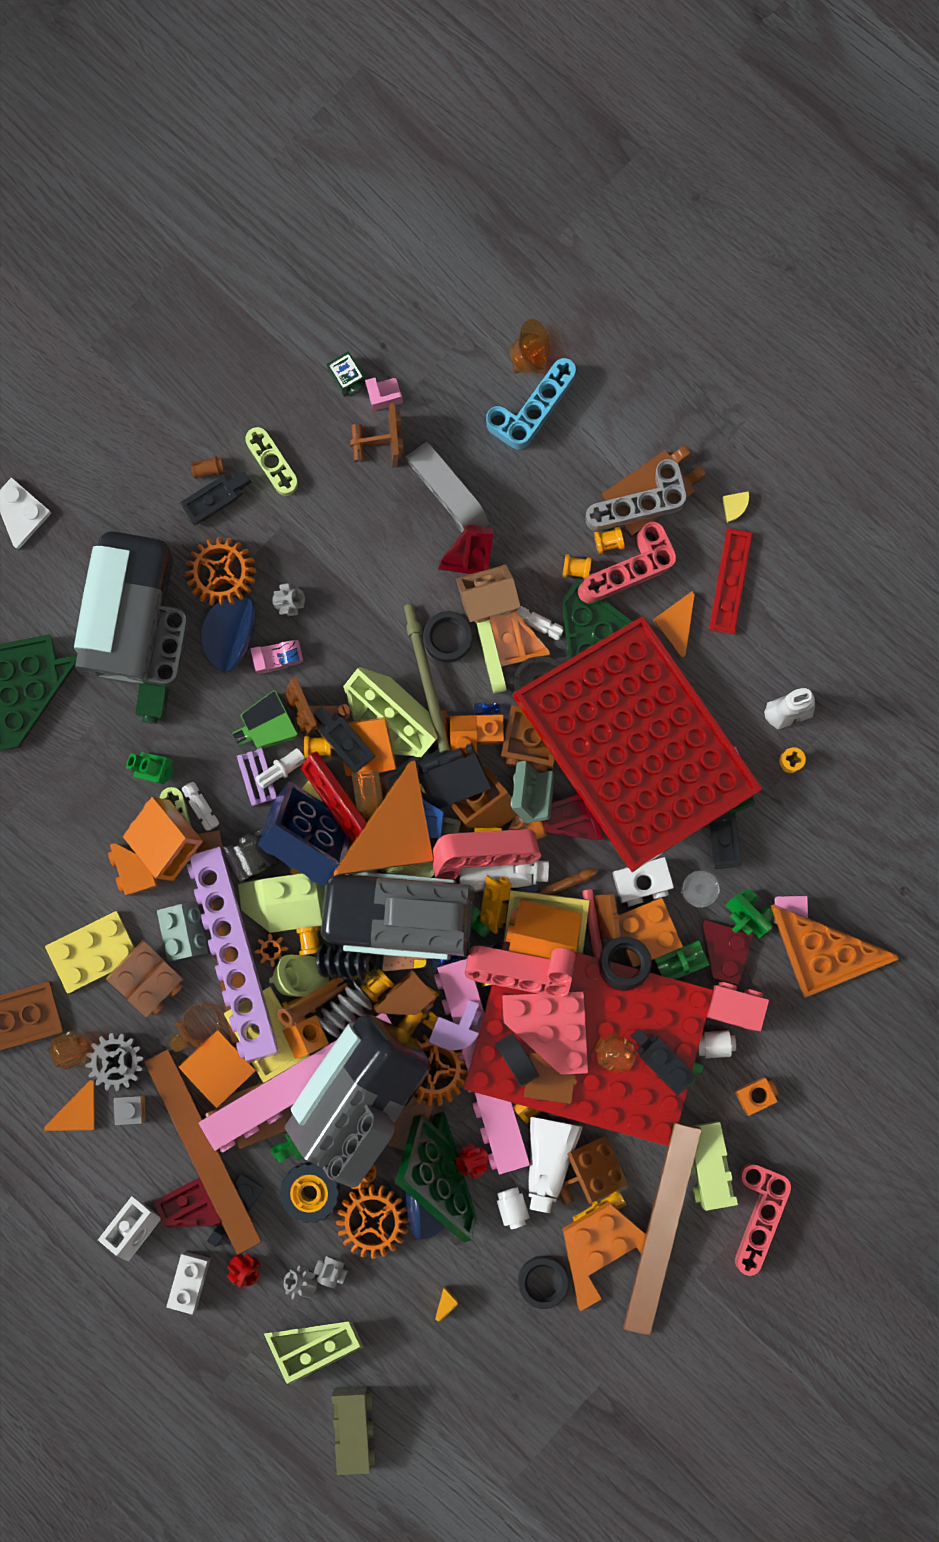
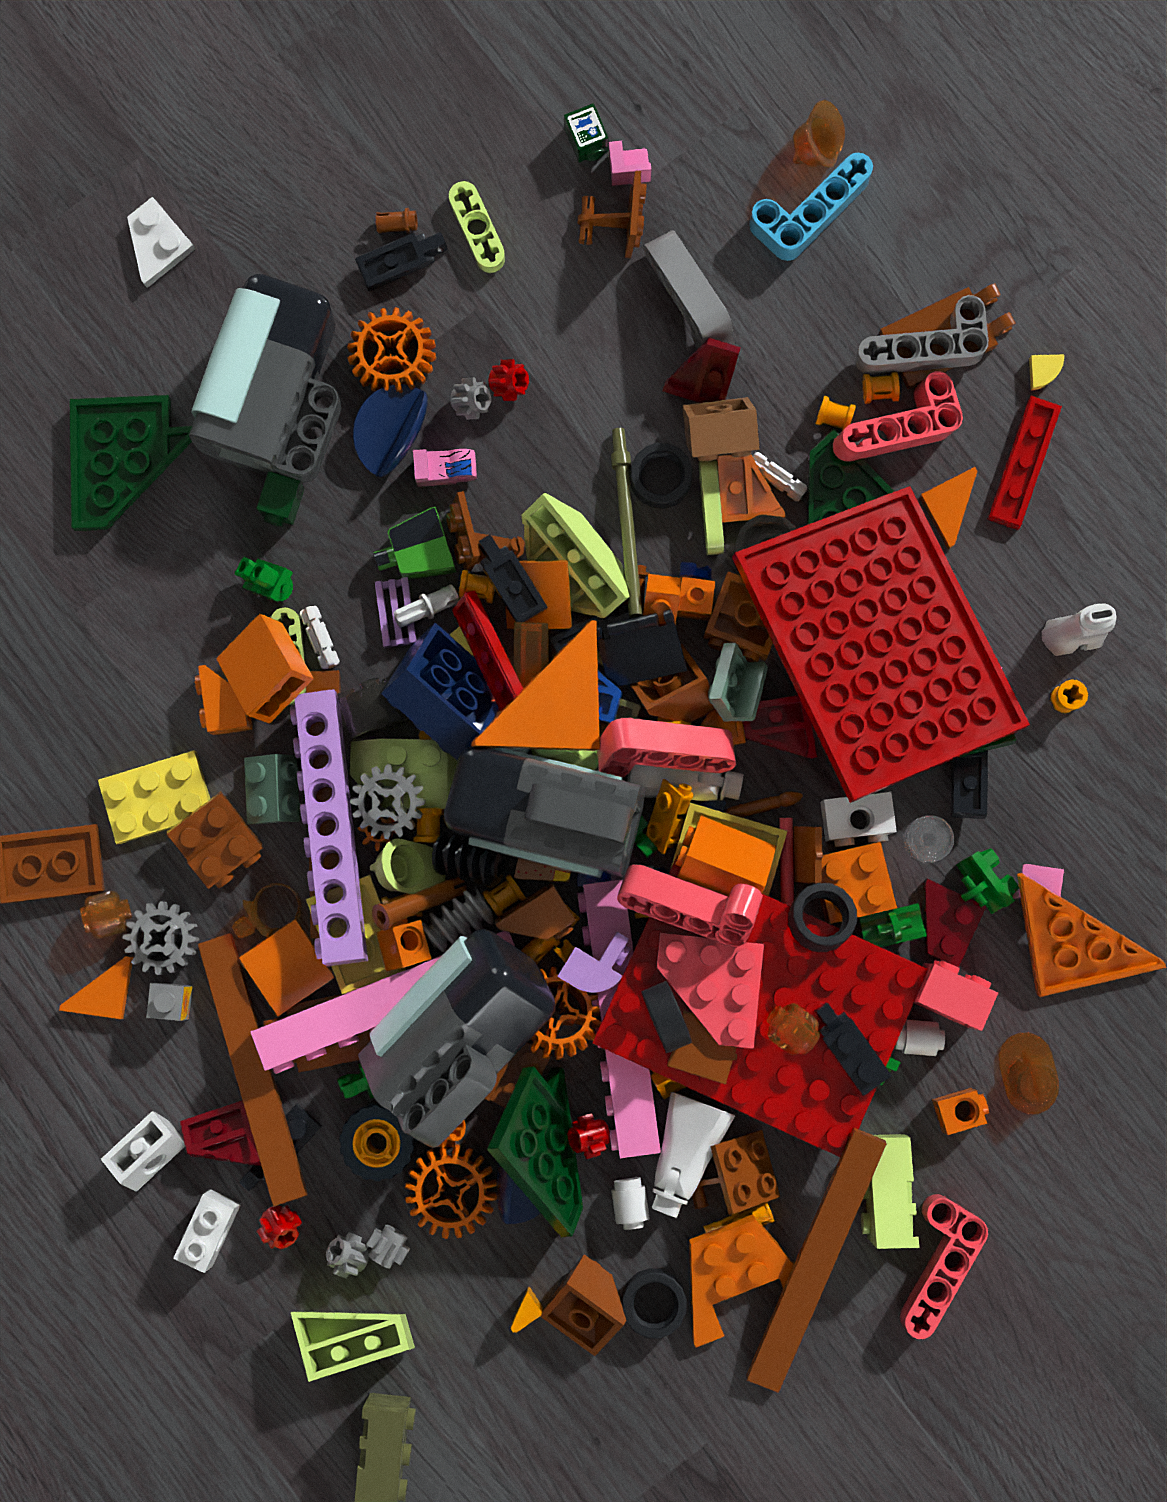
camera: 10 degrees right, 0 degrees up
none -> light grey gear [350,764,426,839]
none -> red gear [488,359,529,401]
none -> dark orange slope [541,1255,626,1356]
none -> clear orange piece [999,1033,1059,1114]

